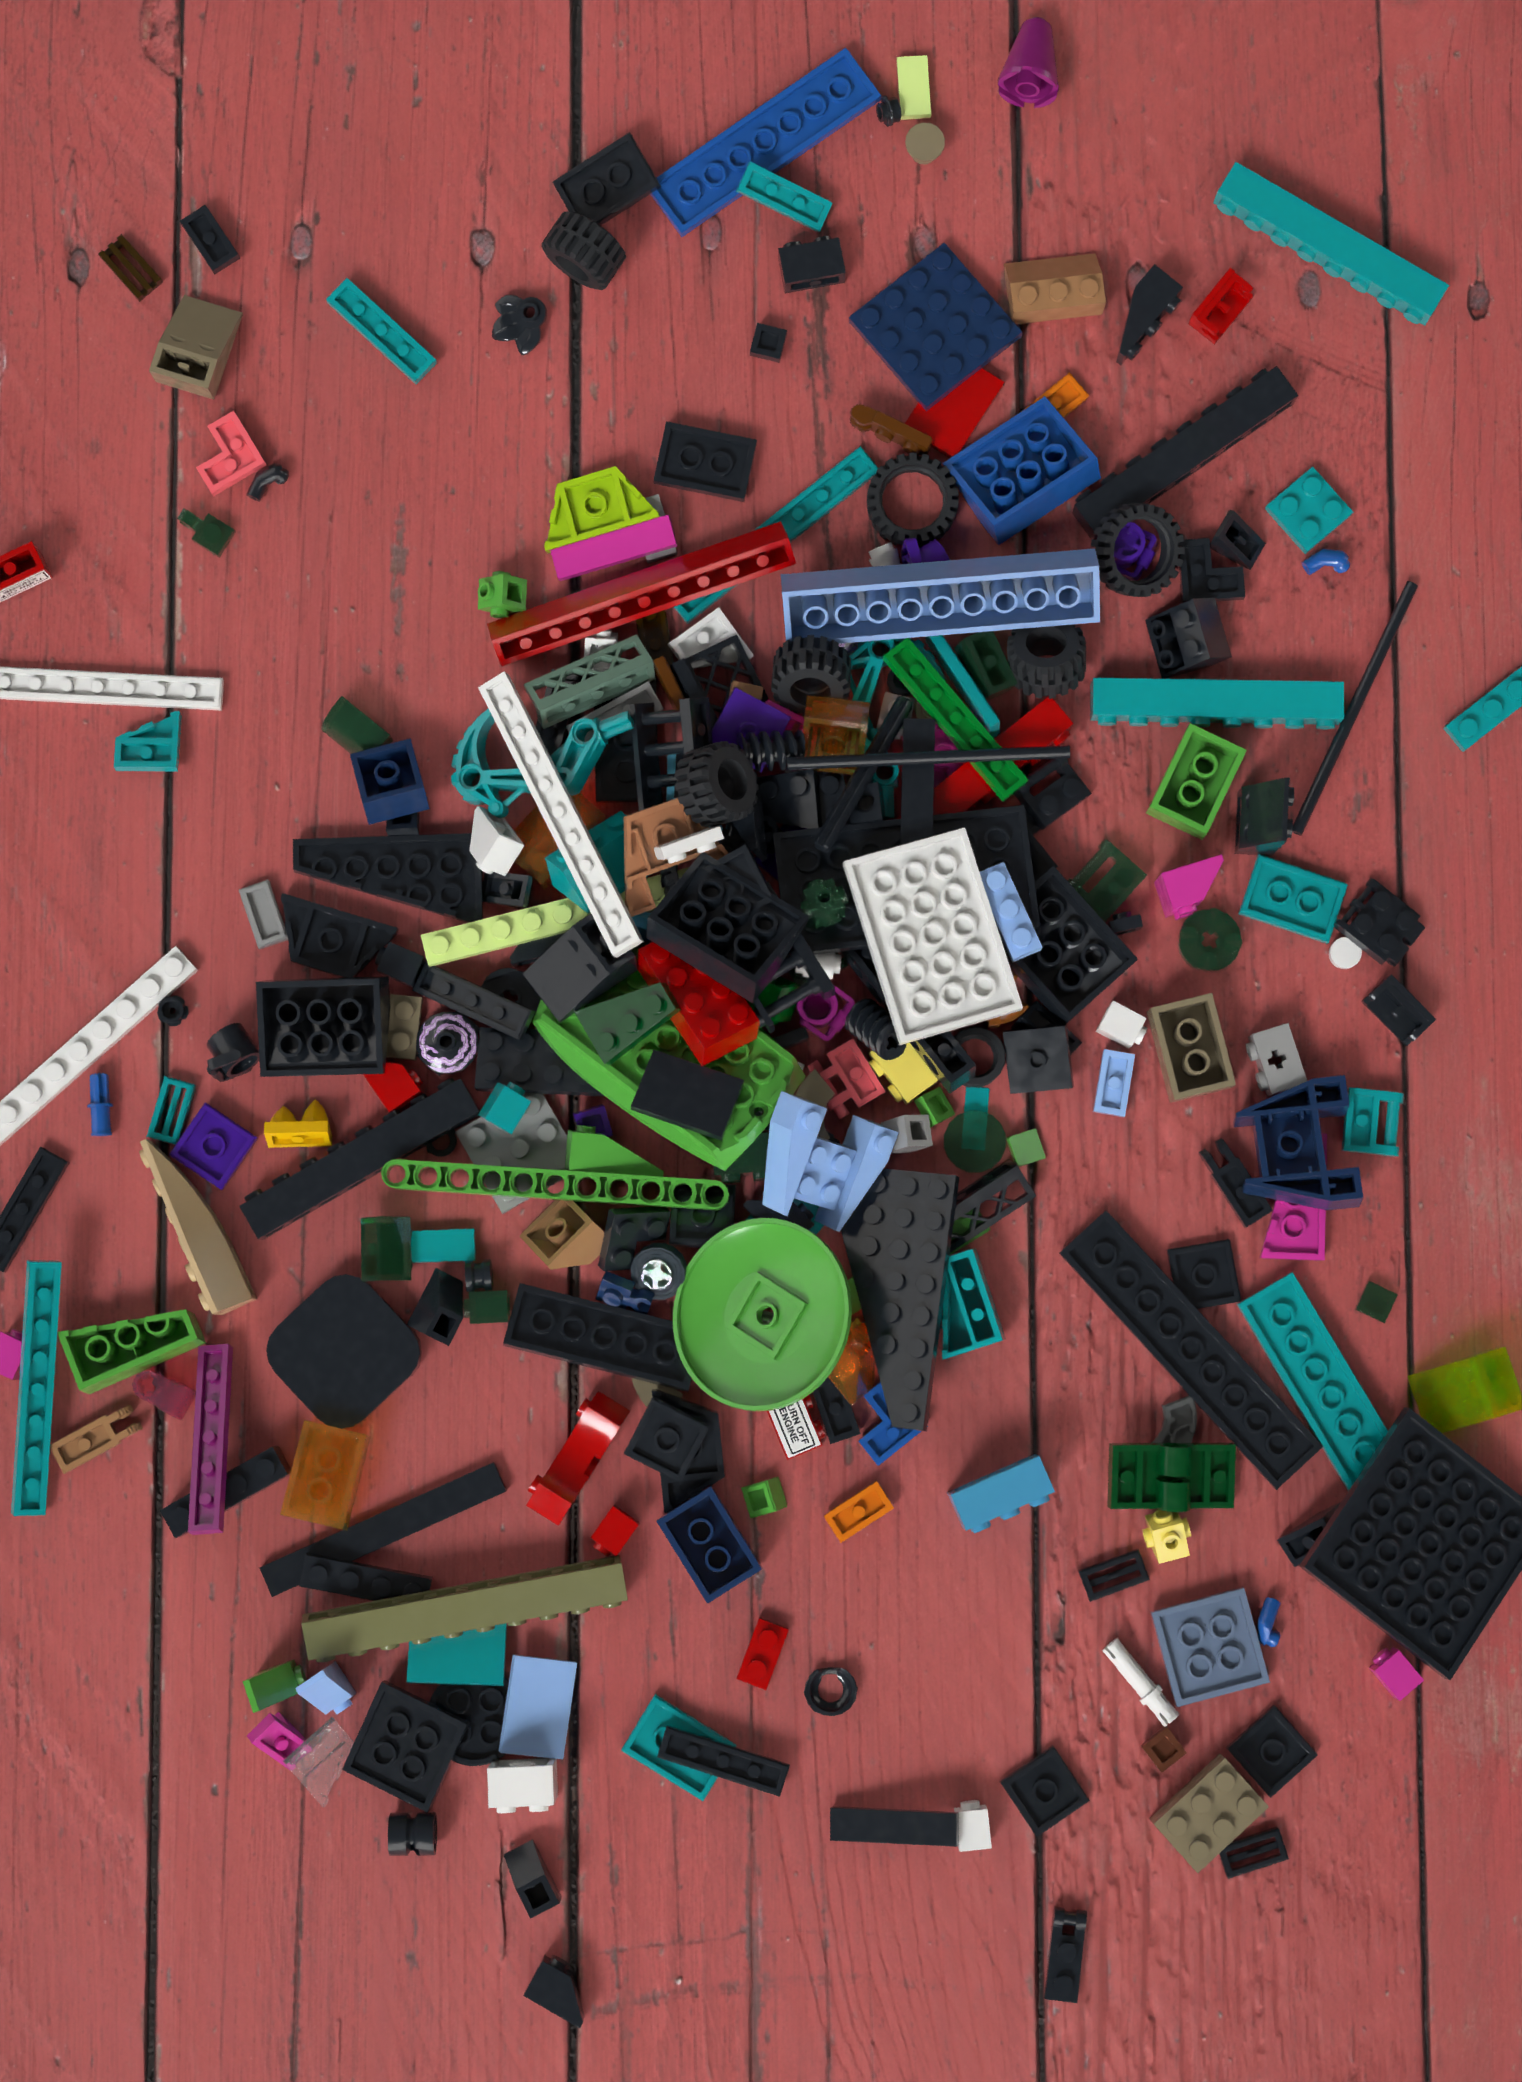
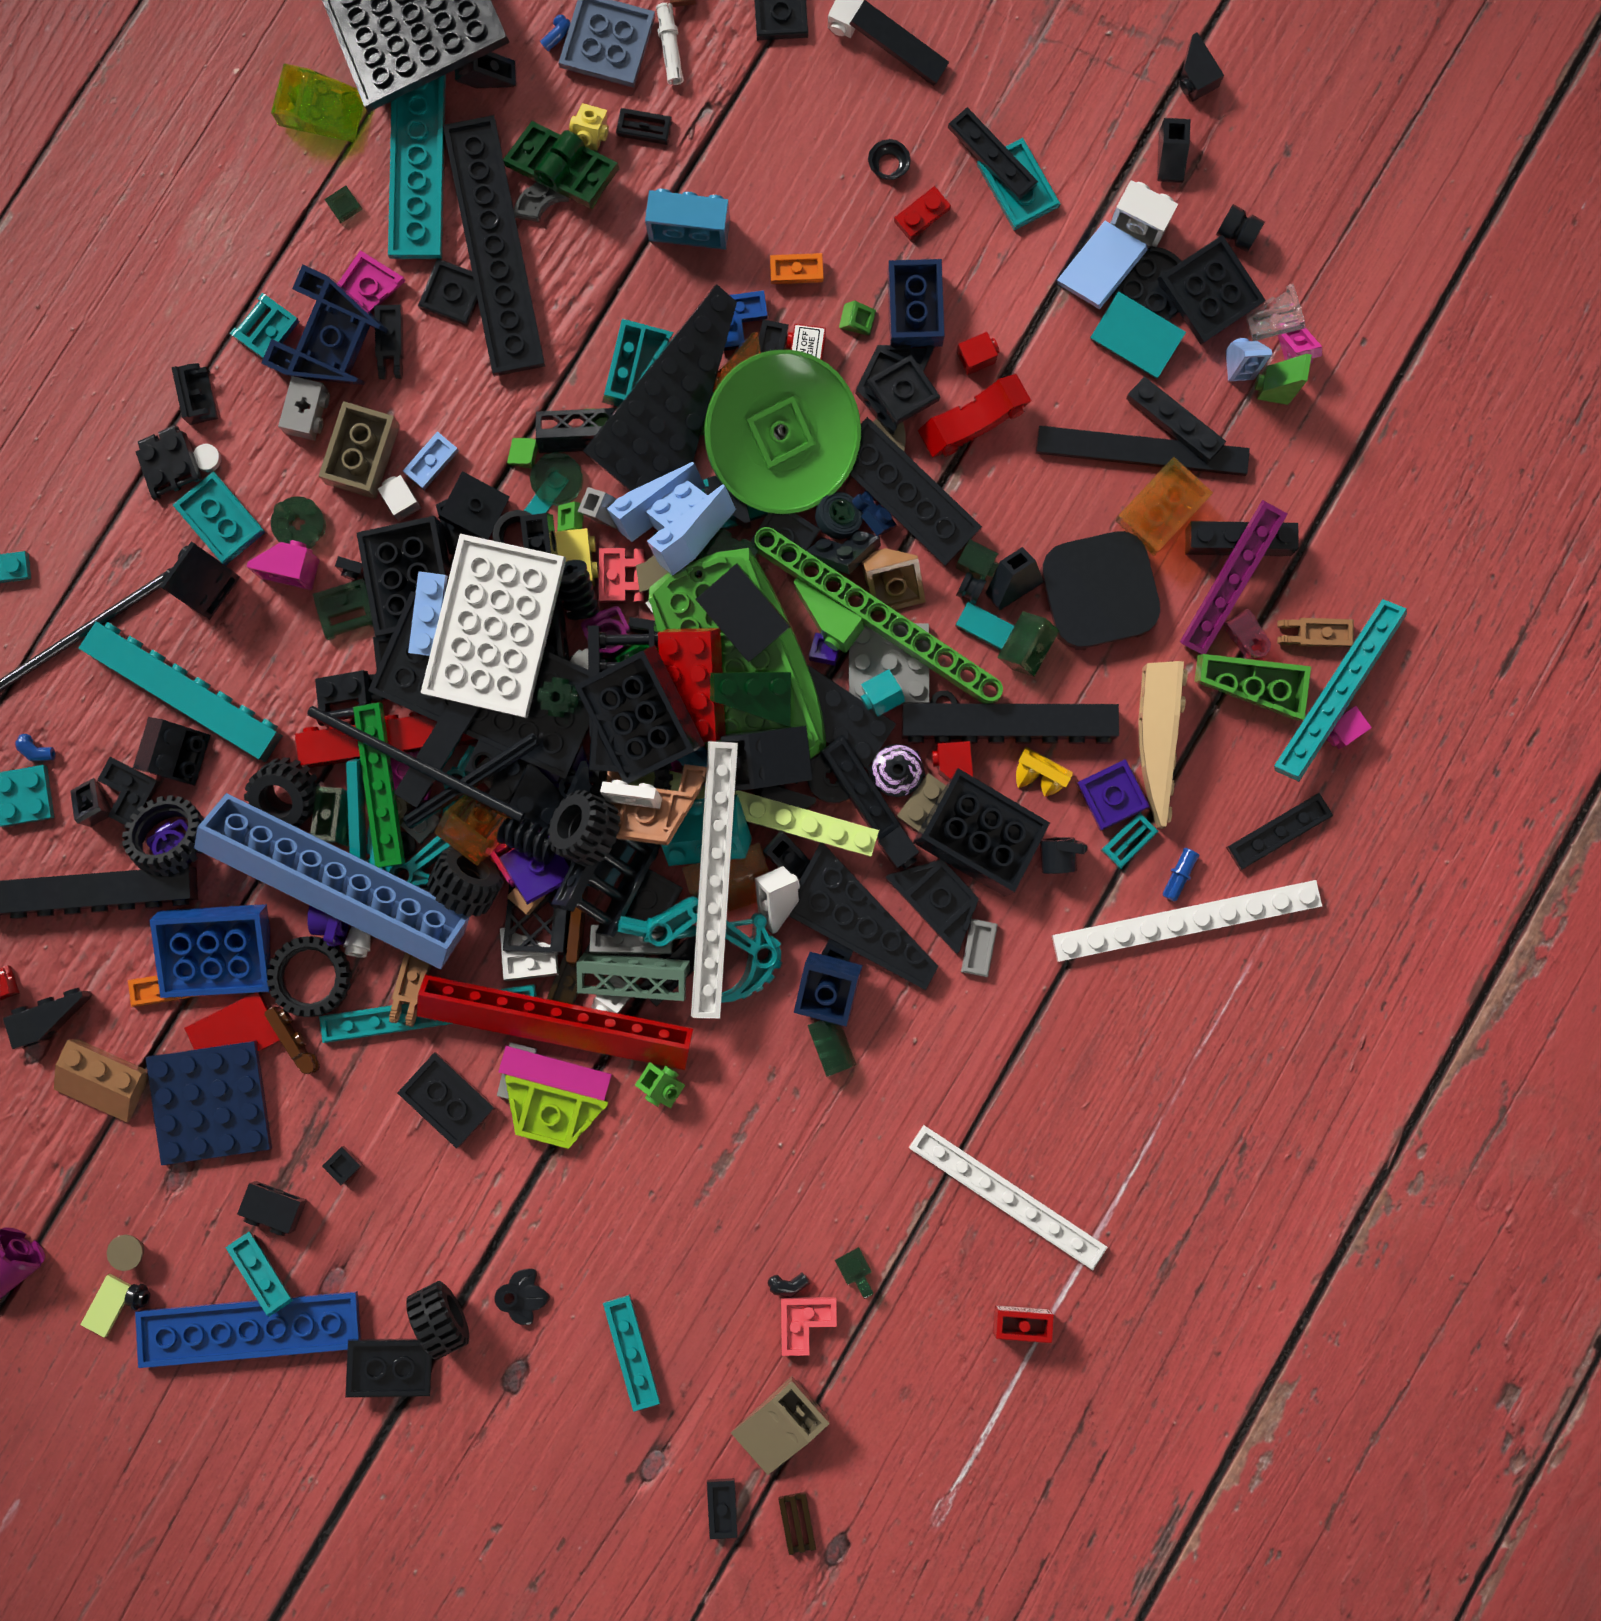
camera: 150 degrees left, 0 degrees up
teal wing [114,711,182,772] -> none
black plate [157,995,188,1026] -> none
olive brick [301,1555,628,1662] -> none
bright green brick [1146,723,1247,840] -> none
none -> medium nougat hinge [389,952,432,1027]

